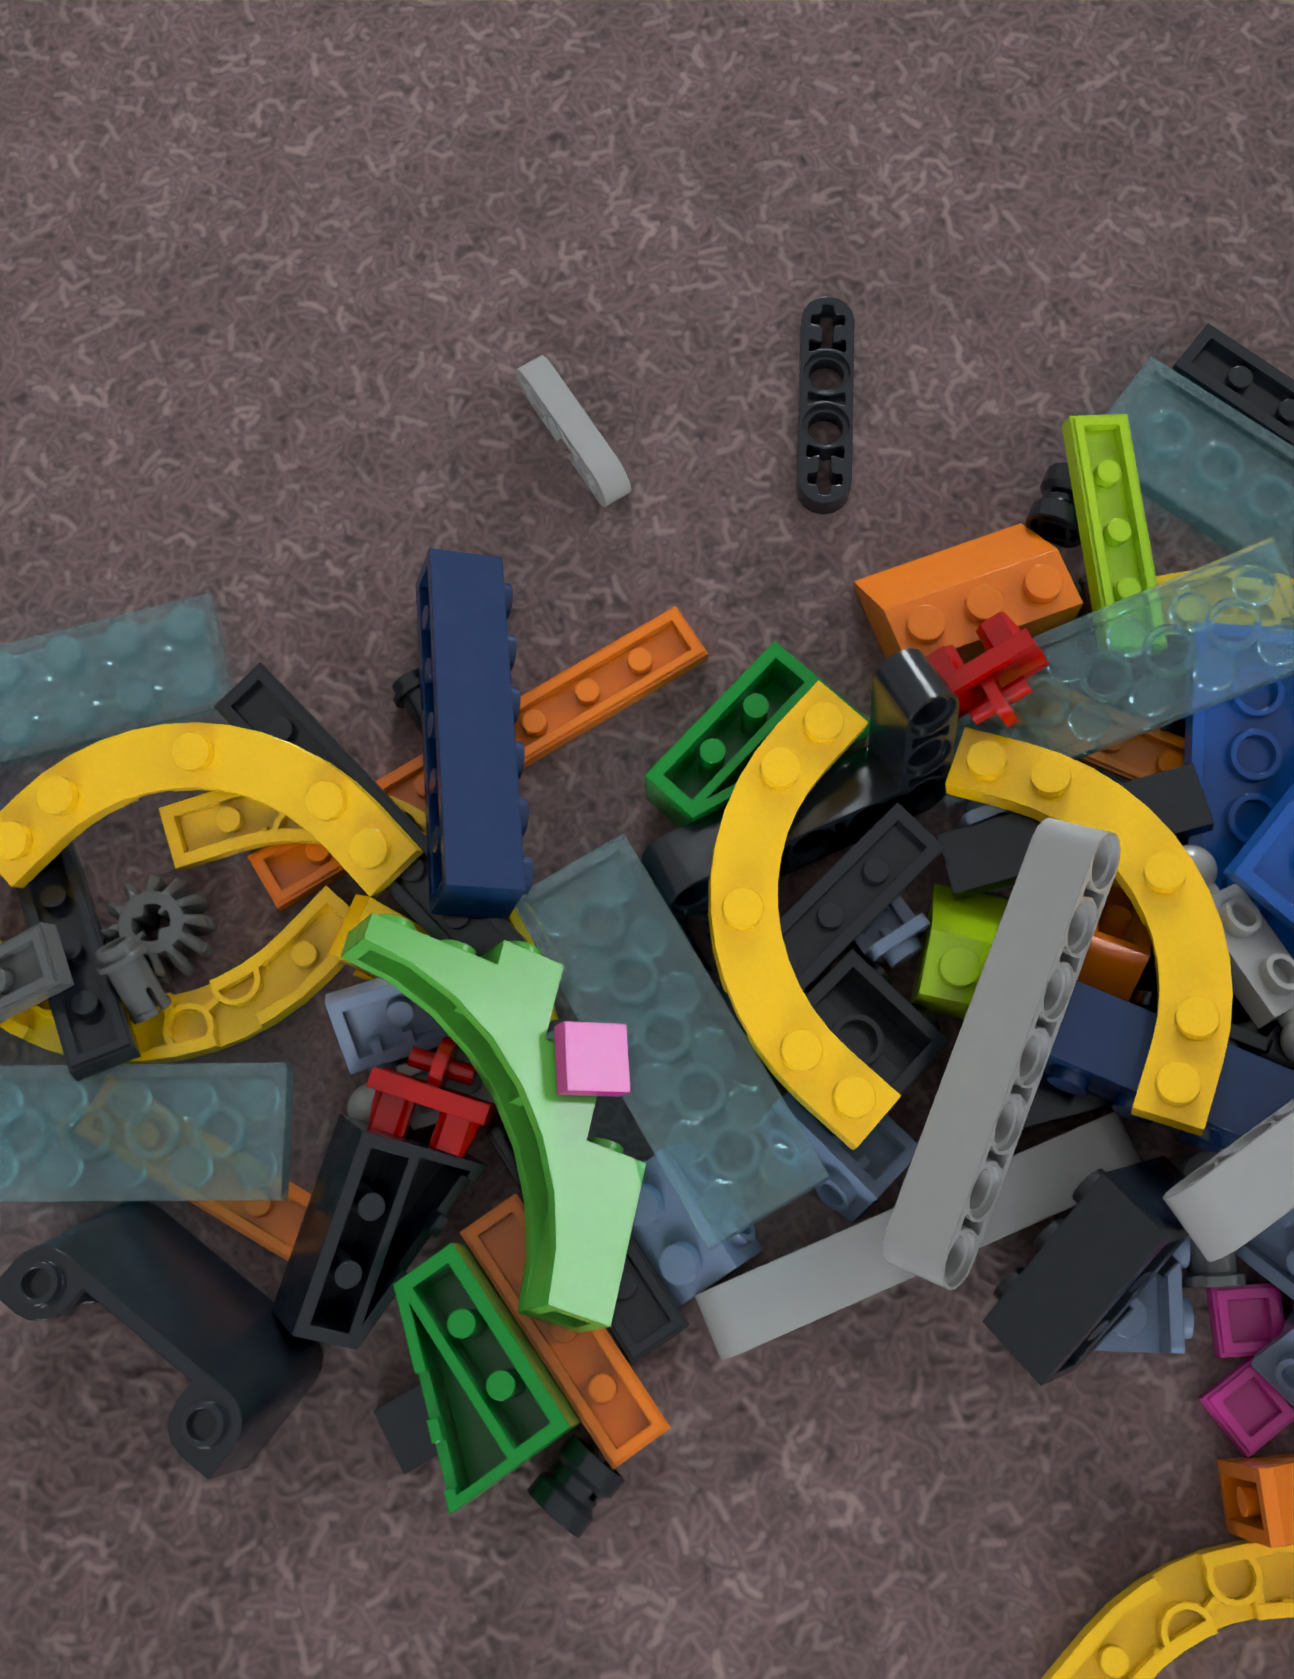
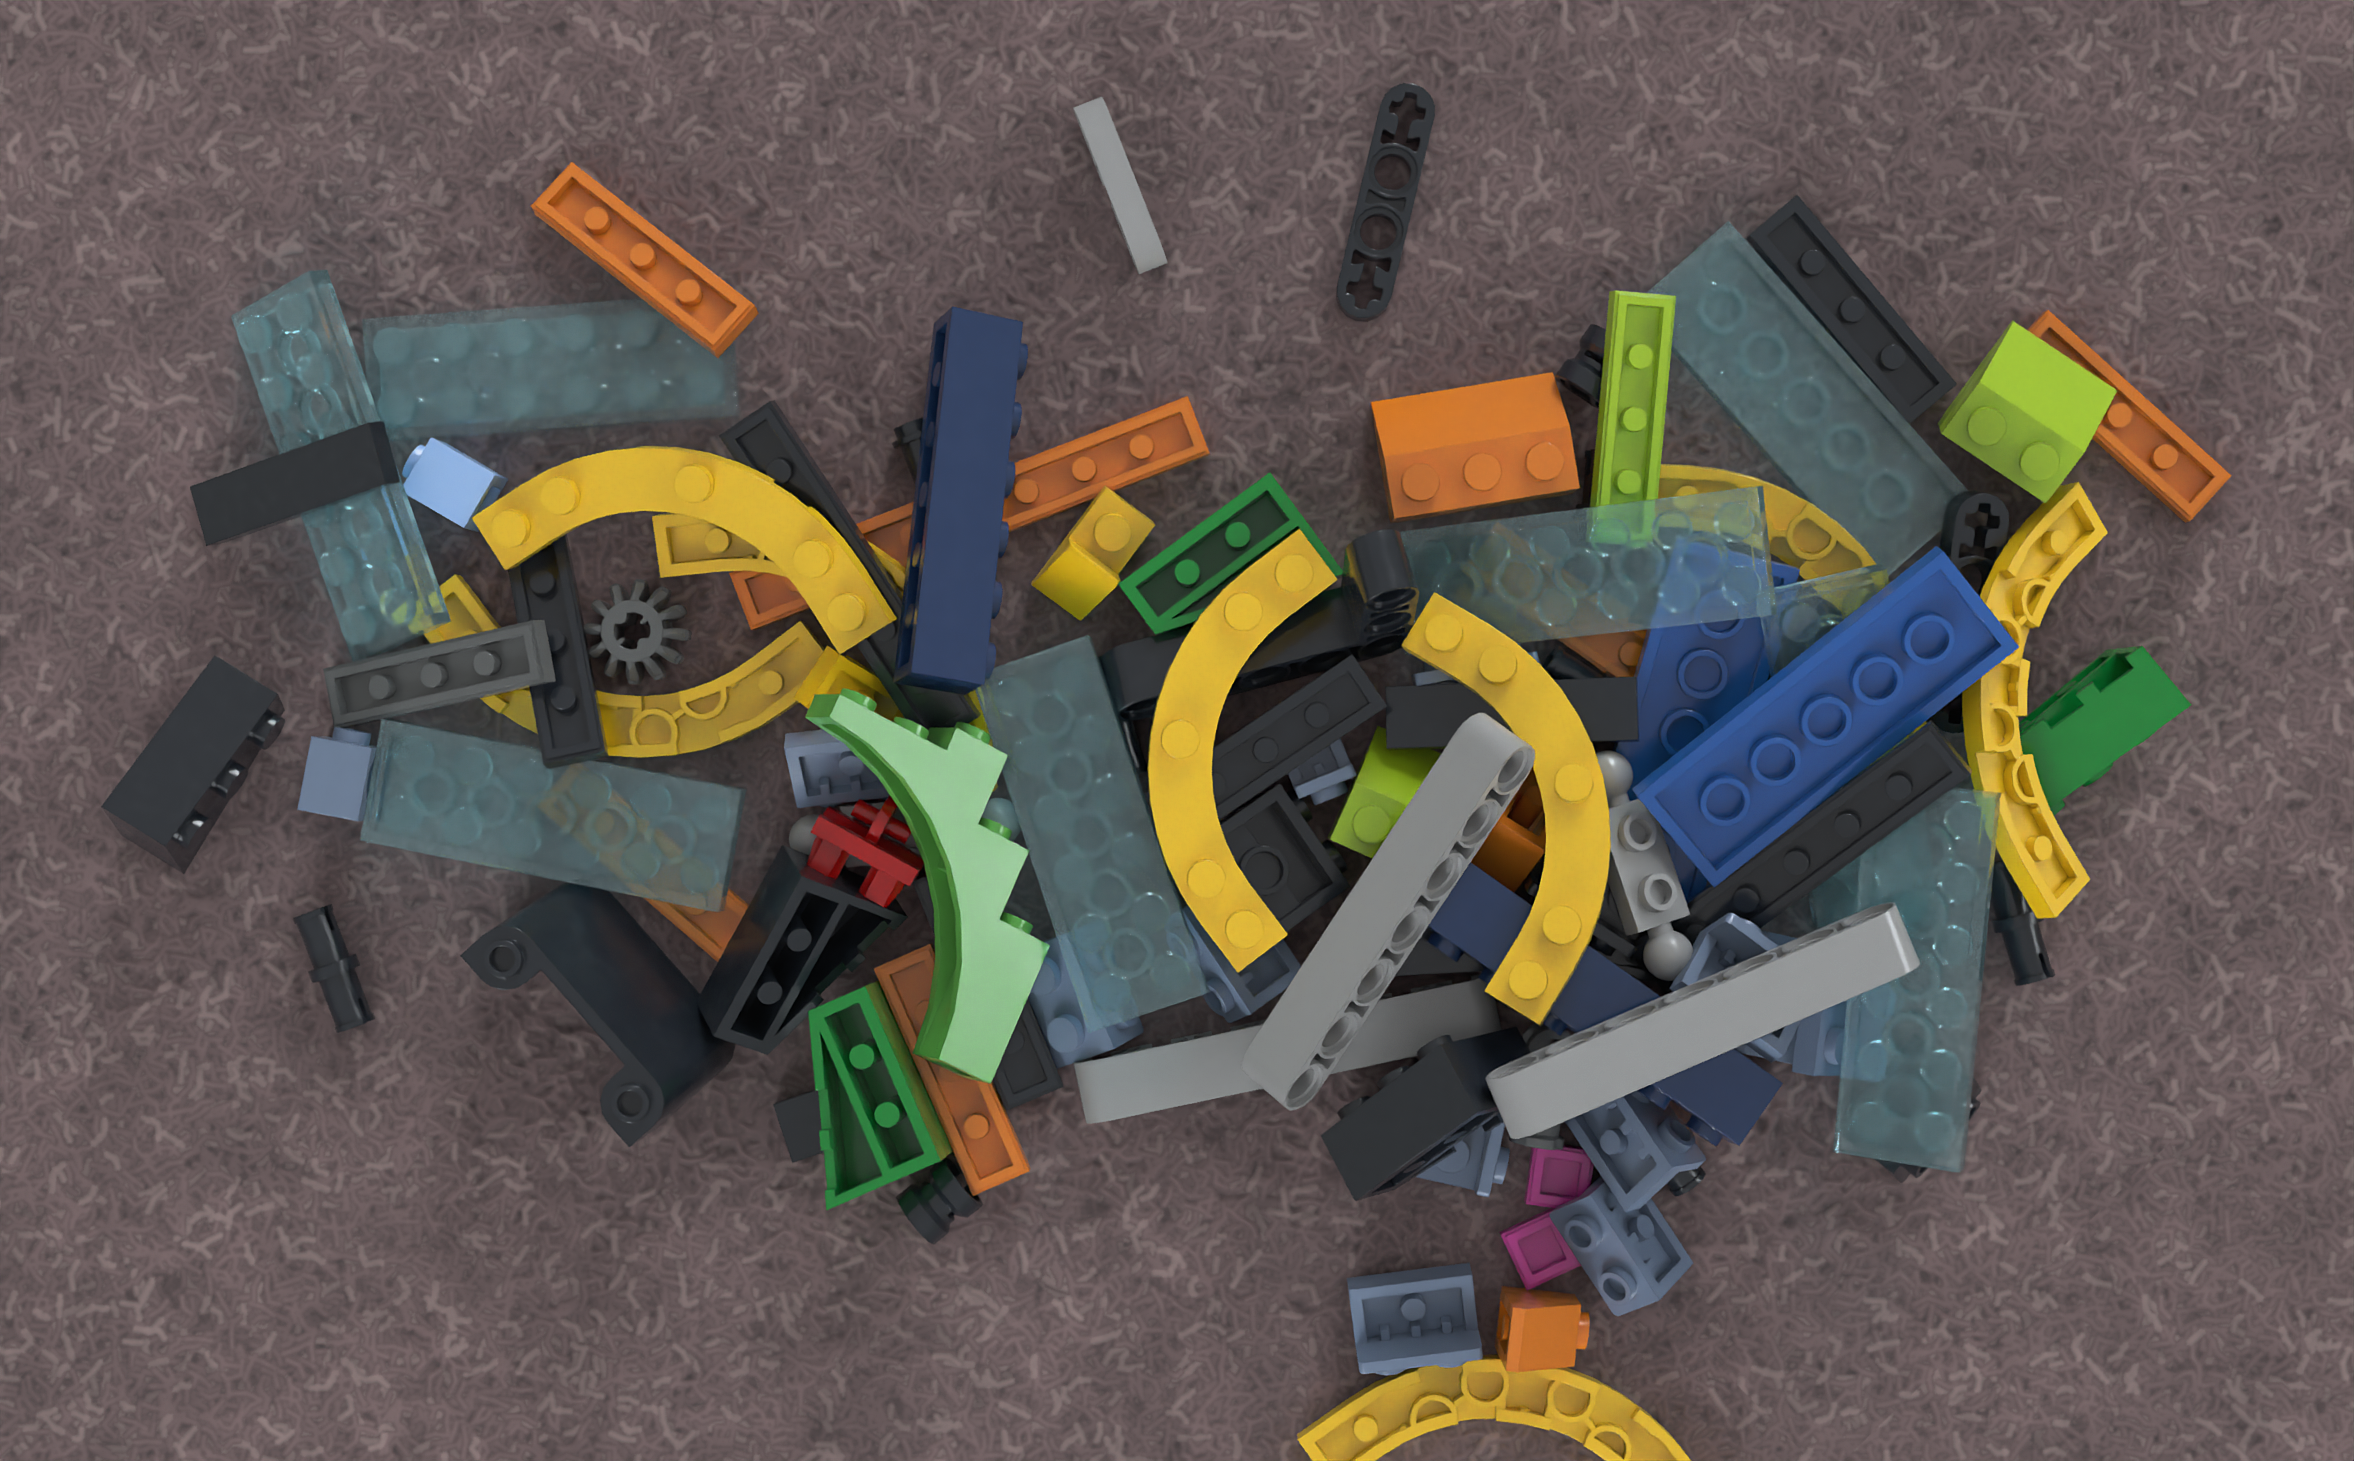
camera: 10 degrees right, 15 degrees up
dark grey pin [95,934,172,1024] -> none
tile [554,1021,630,1097] -> none
red hips [926,612,1050,728] -> none
none -> orange tile [531,162,759,358]
none -> yellow slope [1031,486,1155,621]
none -> sand blue bracket [1347,1263,1483,1376]

